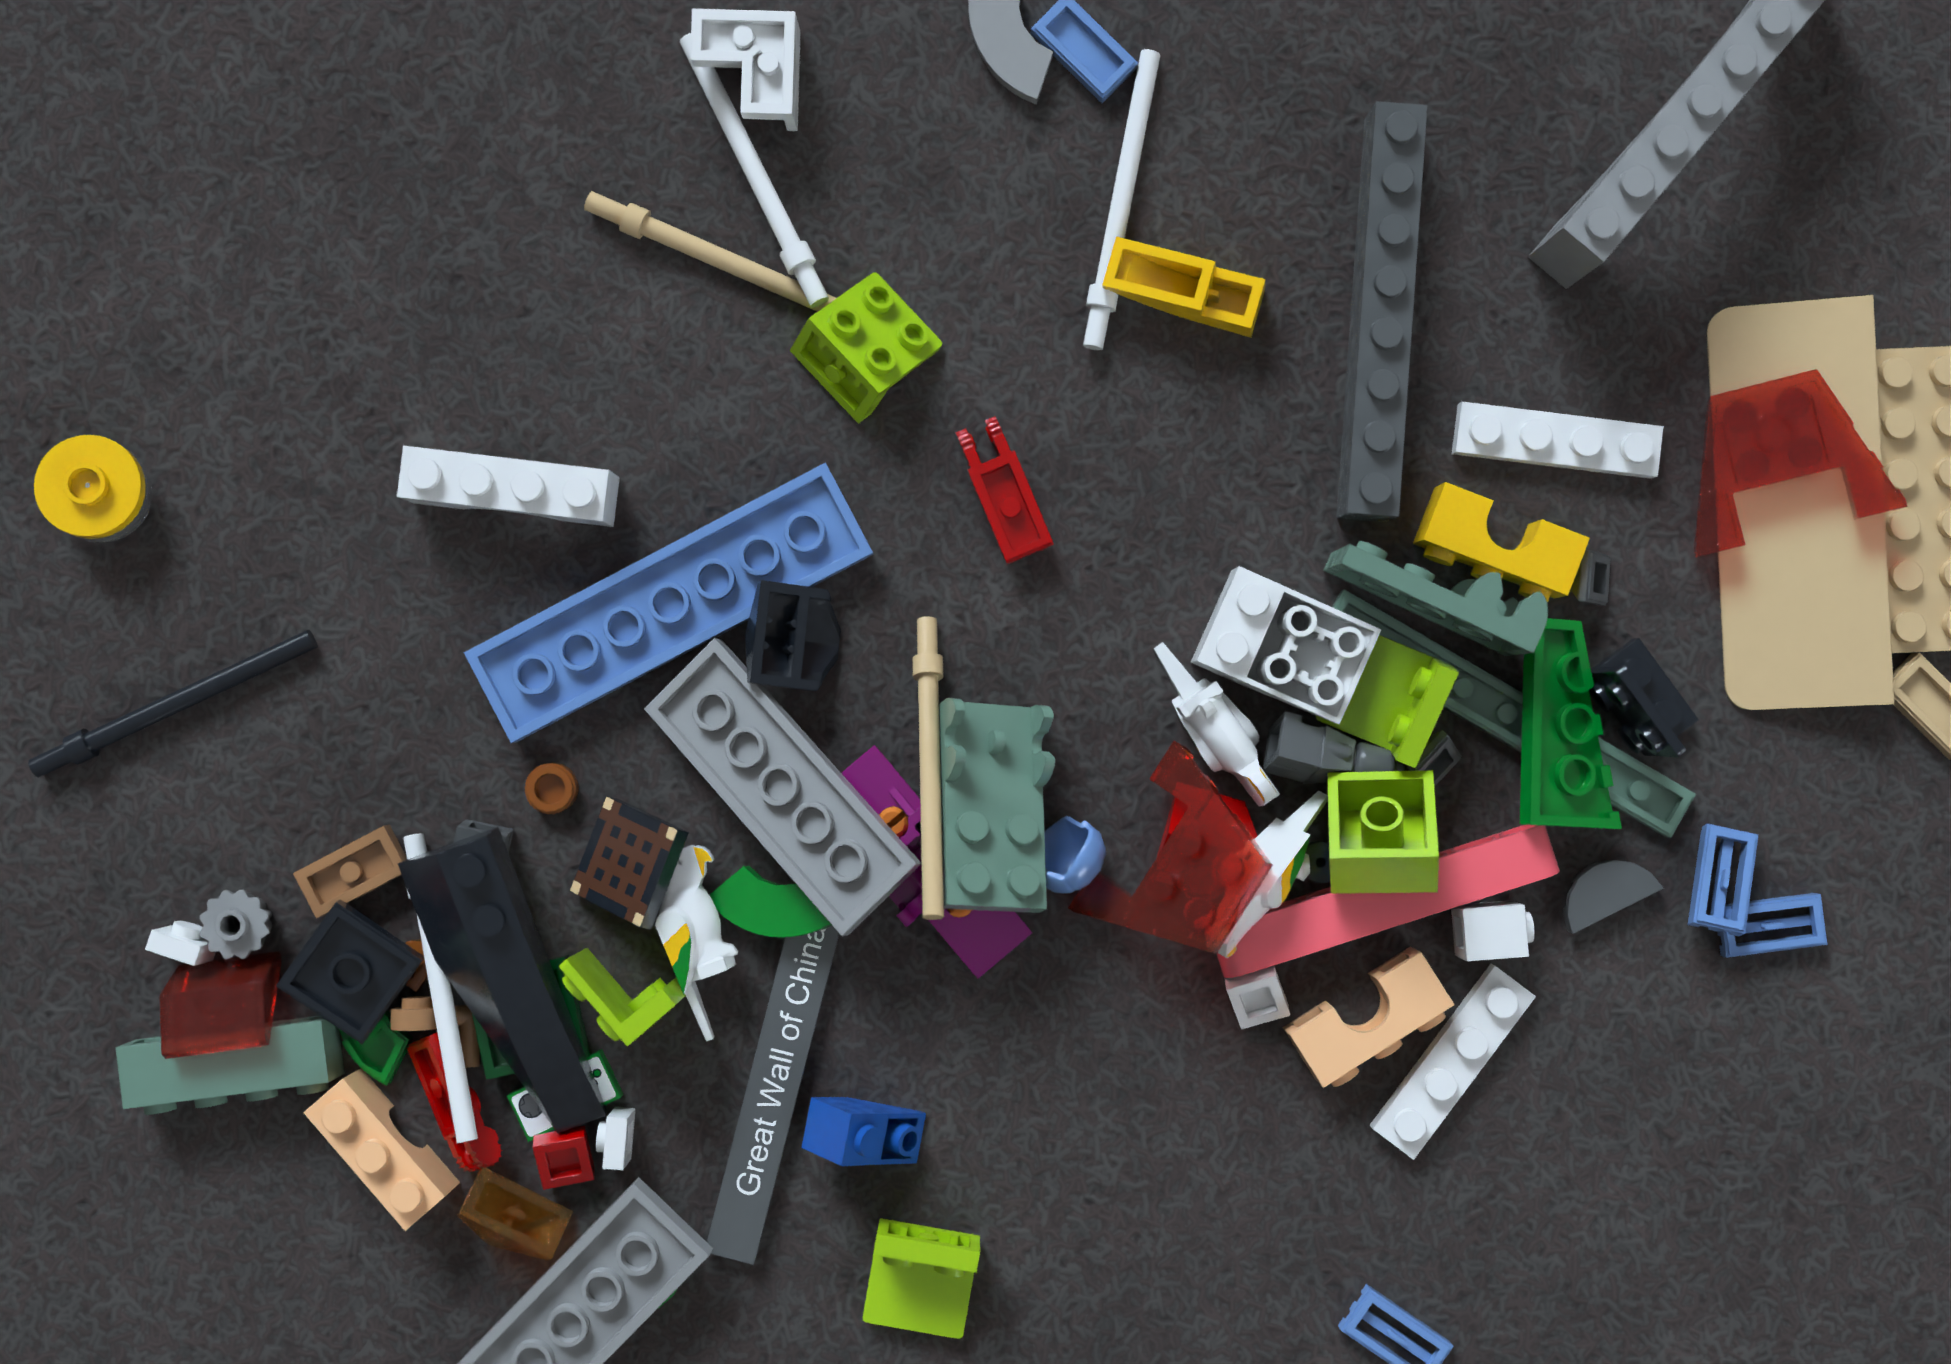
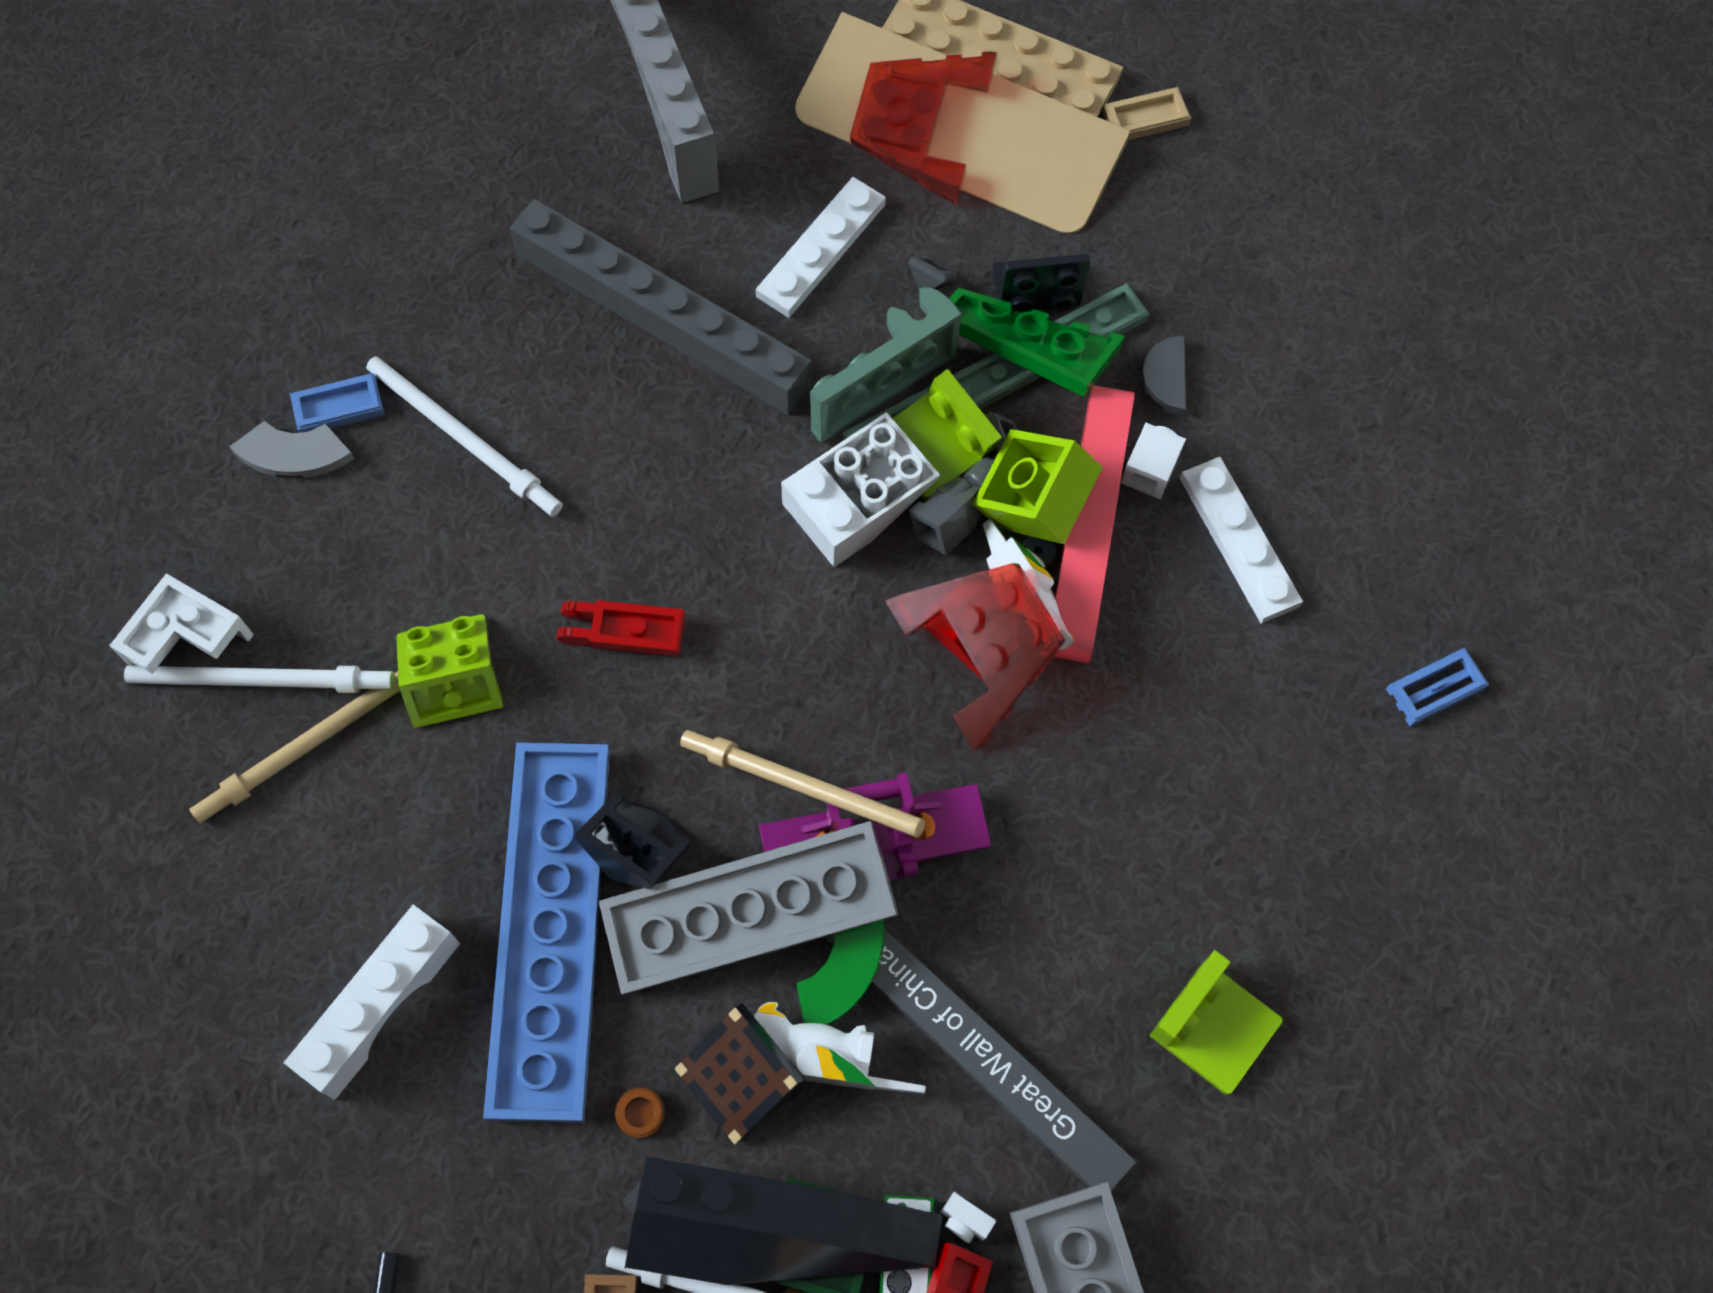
camera: 65 degrees left, 20 degrees down
lime bracket [559,948,686,1046] -> none
blue slope [802,1097,926,1166] -> none
sand green hinge [939,698,1055,913] -> none
medium blue hair [1044,816,1107,893] -> none
yellow slope [1102,237,1265,338] -> none
white animal [1154,642,1280,806] -> none
white plate [1224,966,1291,1029] -> none
light nougat arch [1283,946,1455,1088] -> none
yellow arch [1413,482,1590,603] -> none
medium blue tile [1688,824,1758,936] -> none
medium blue tile [1718,893,1827,958] -> none

